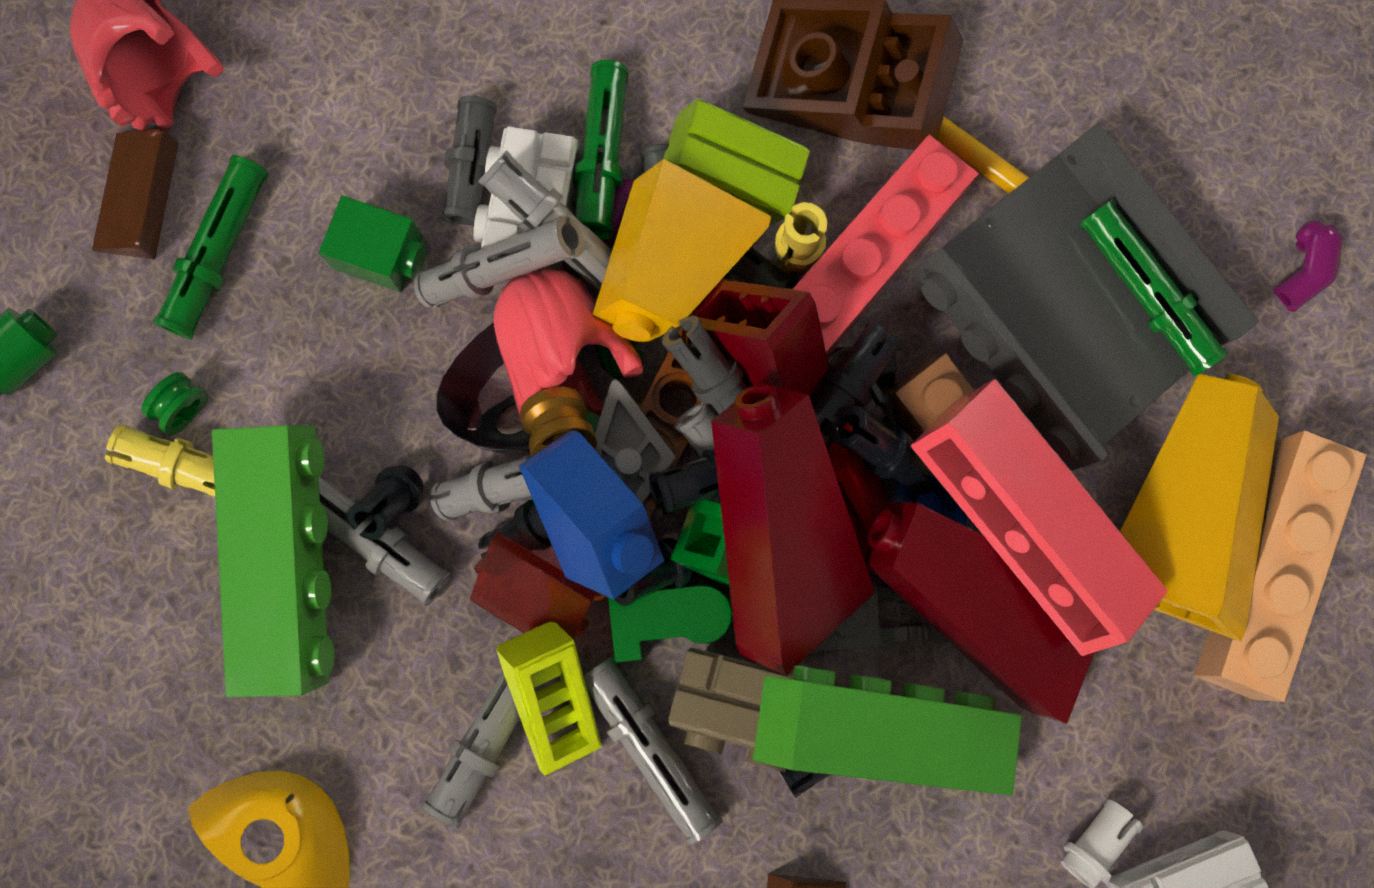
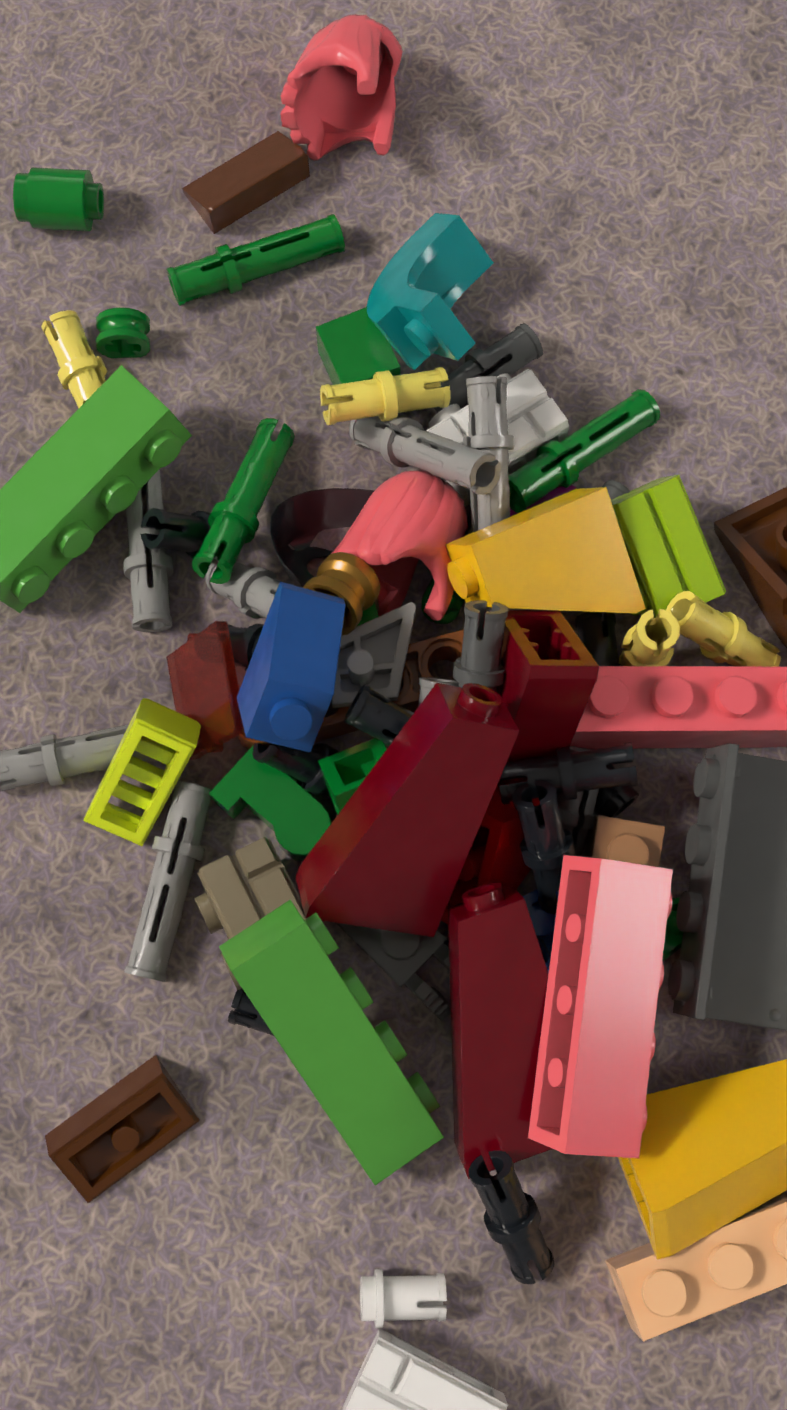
camera: 50 degrees right, 5 degrees down
none -> green pin [192,418,295,584]
none -> light yellow pin [320,367,451,425]
none -> teal arch [367,213,494,370]
none -> black pin [468,1150,555,1284]
none -> light yellow pin [666,591,781,667]

